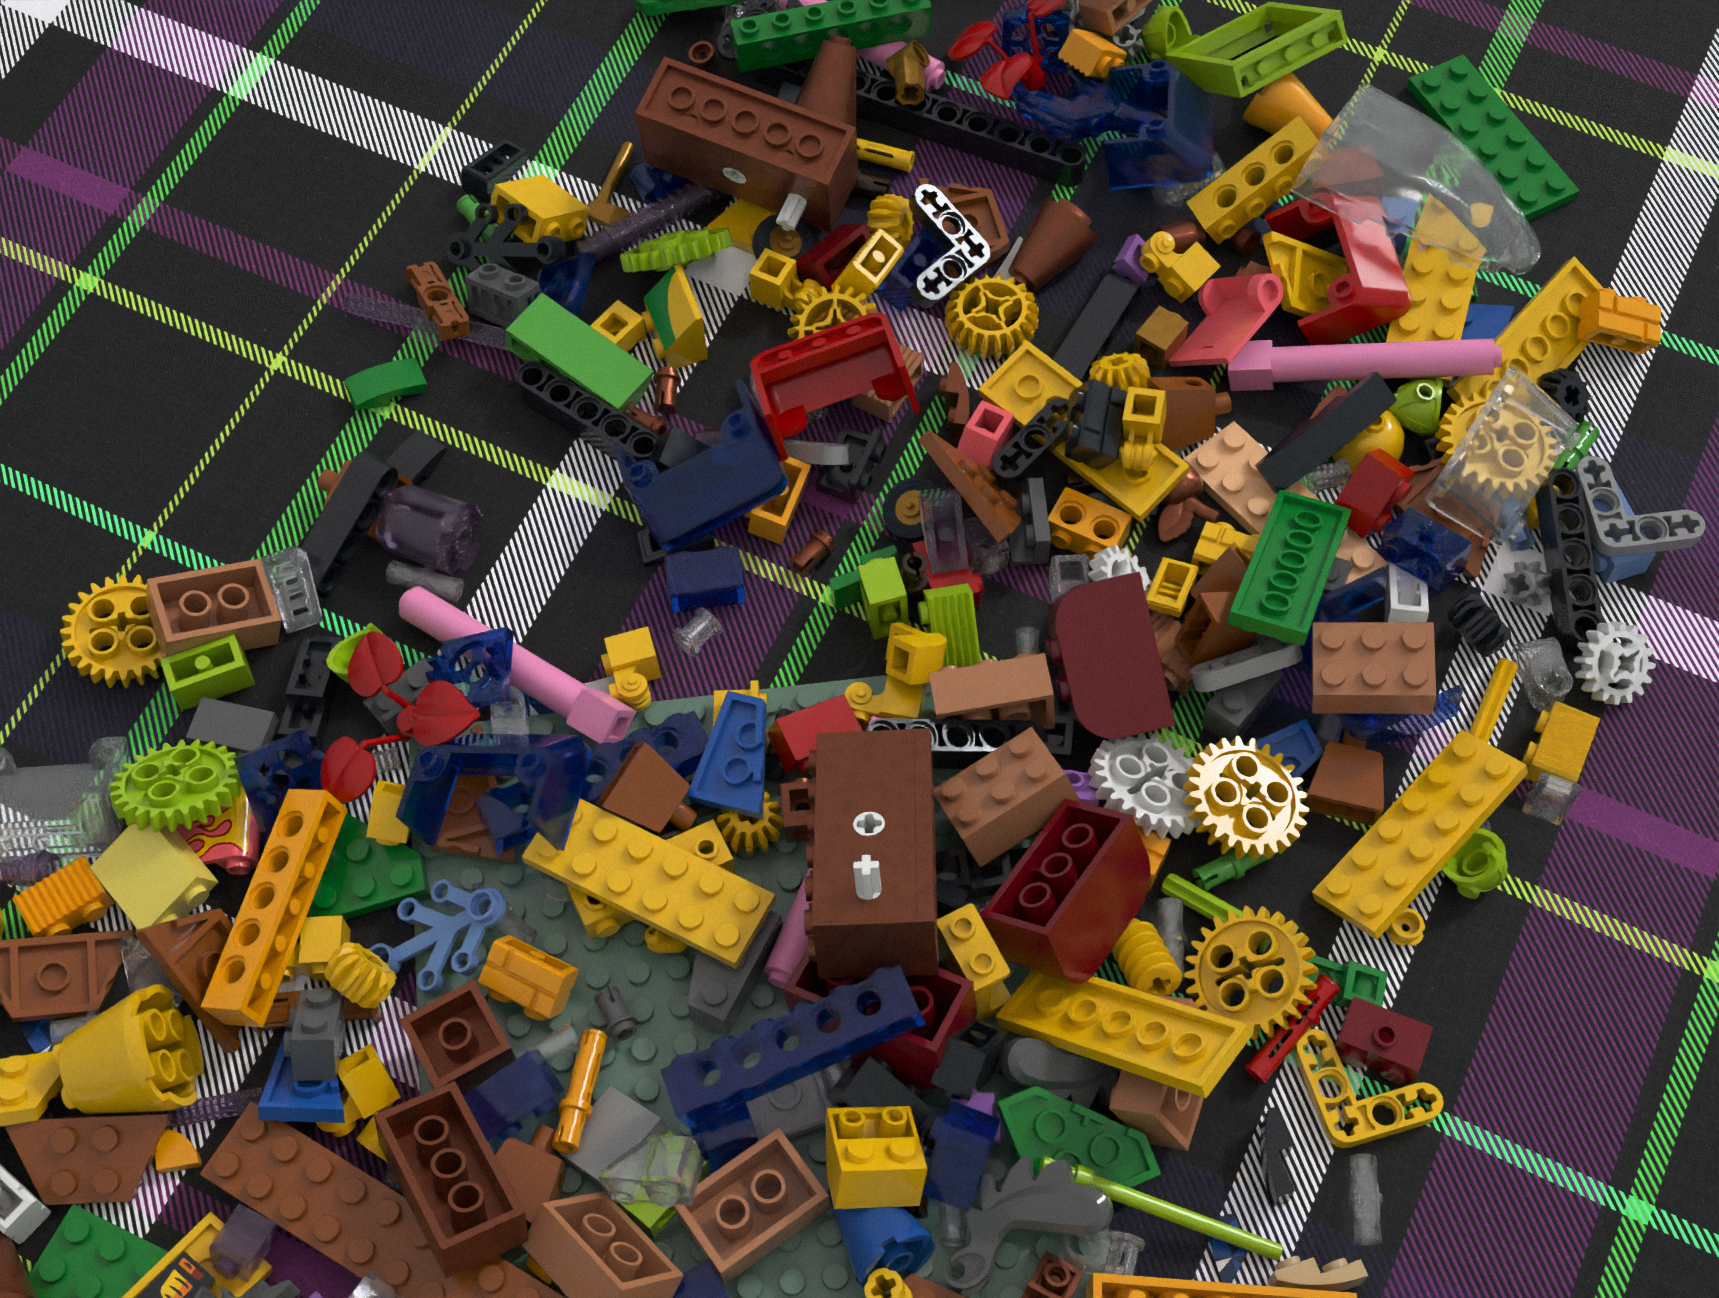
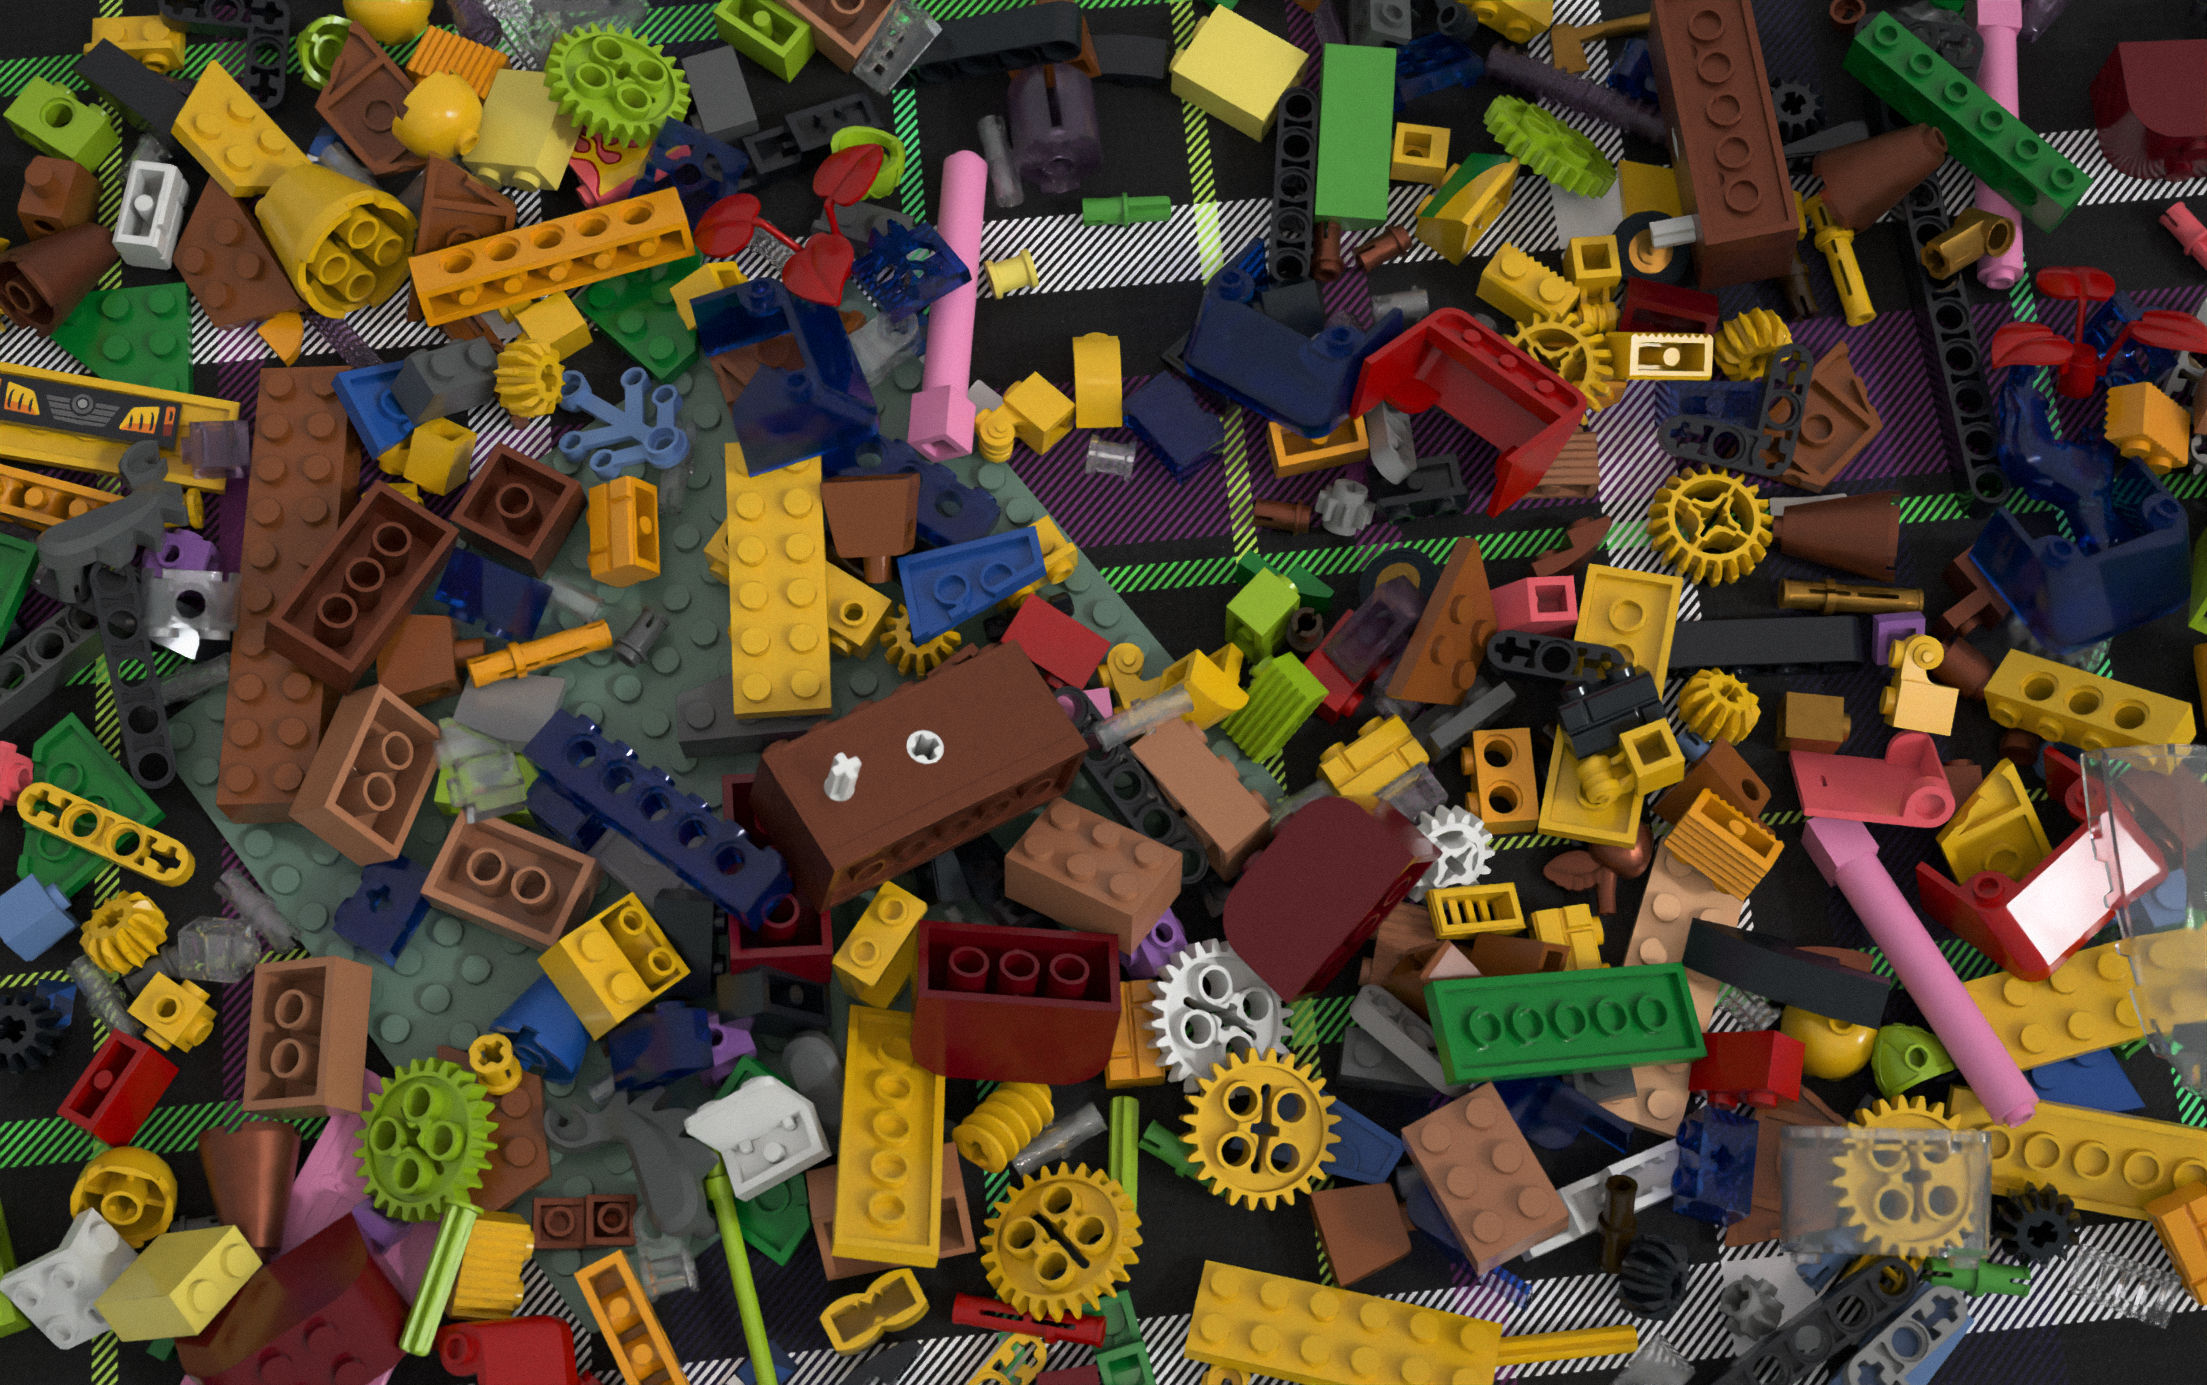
camera: 55 degrees right, 10 degrees up
none -> yellow cylinder [392,69,483,159]
none -> white bracket [684,1076,832,1202]
none -> yellow brick [820,1268,930,1356]
none -> light yellow bush [983,248,1039,300]
none -> yellow brick [1073,332,1122,428]
none -> bright green axle [1082,192,1172,228]
none -> clear pin [1092,682,1194,752]
none -> light yellow brick [1169,4,1309,143]
none -> light grey gear [1314,479,1376,536]
none -> yellow brick [1316,714,1429,798]
none -> clear pin [1371,285,1429,324]
none -> yellow brick [1475,242,1580,328]
none -> dark brown pin [1597,1174,1638,1274]
none -> light orange brick [1662,788,1784,902]
none -> pearl gold pin [1777,578,1924,616]
none -> copper brick [1930,534,2019,642]
none -> clear slope [2066,1243,2182,1330]

